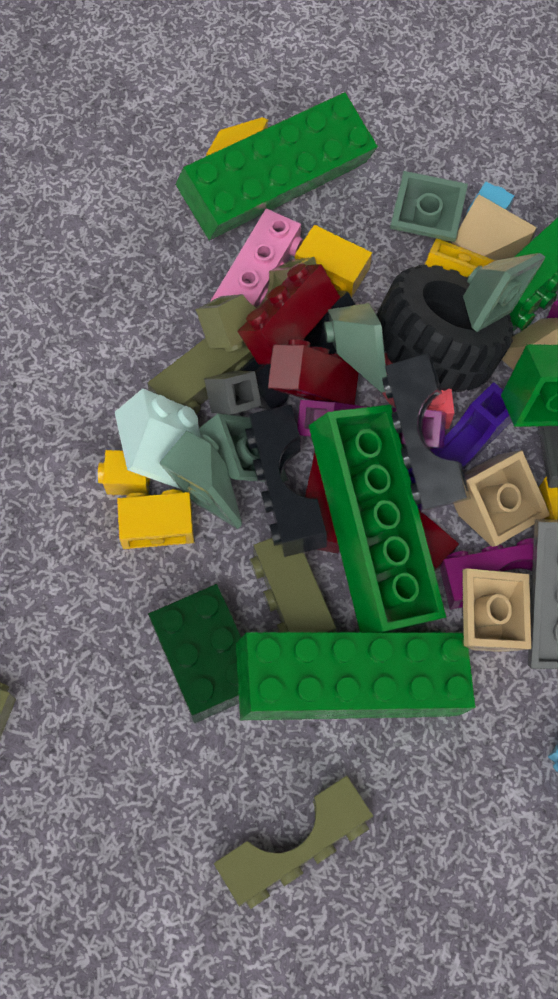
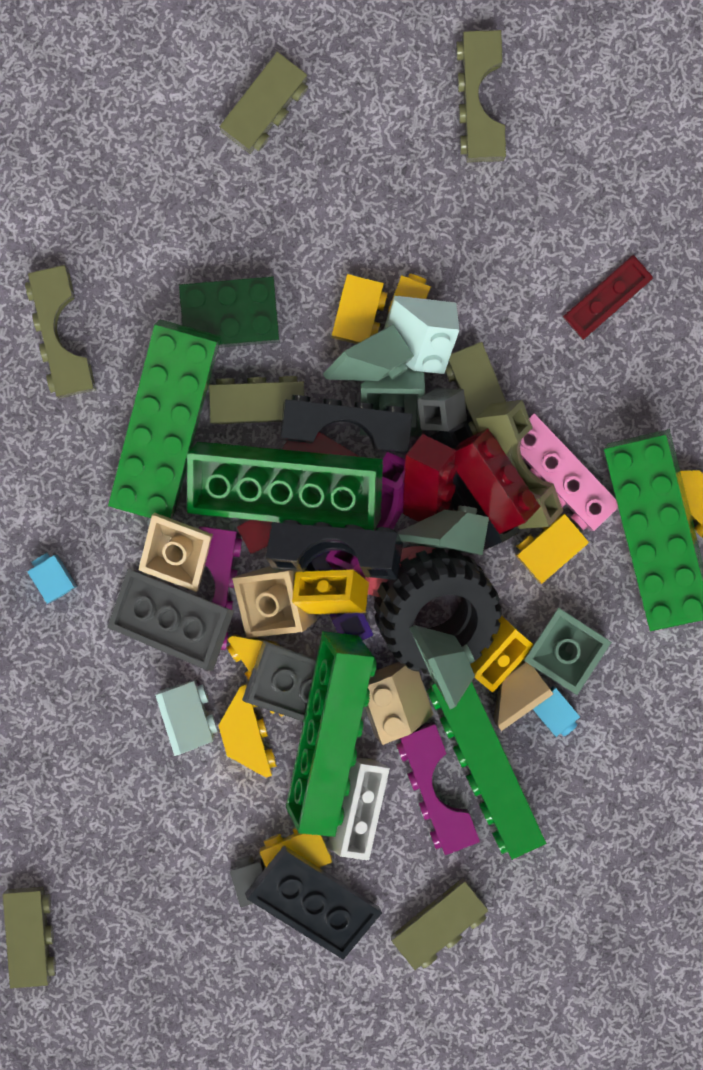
camera: 110 degrees right, 20 degrees up
none -> yellow brick [292,570,369,614]
none -> dark red tile [563,255,654,340]

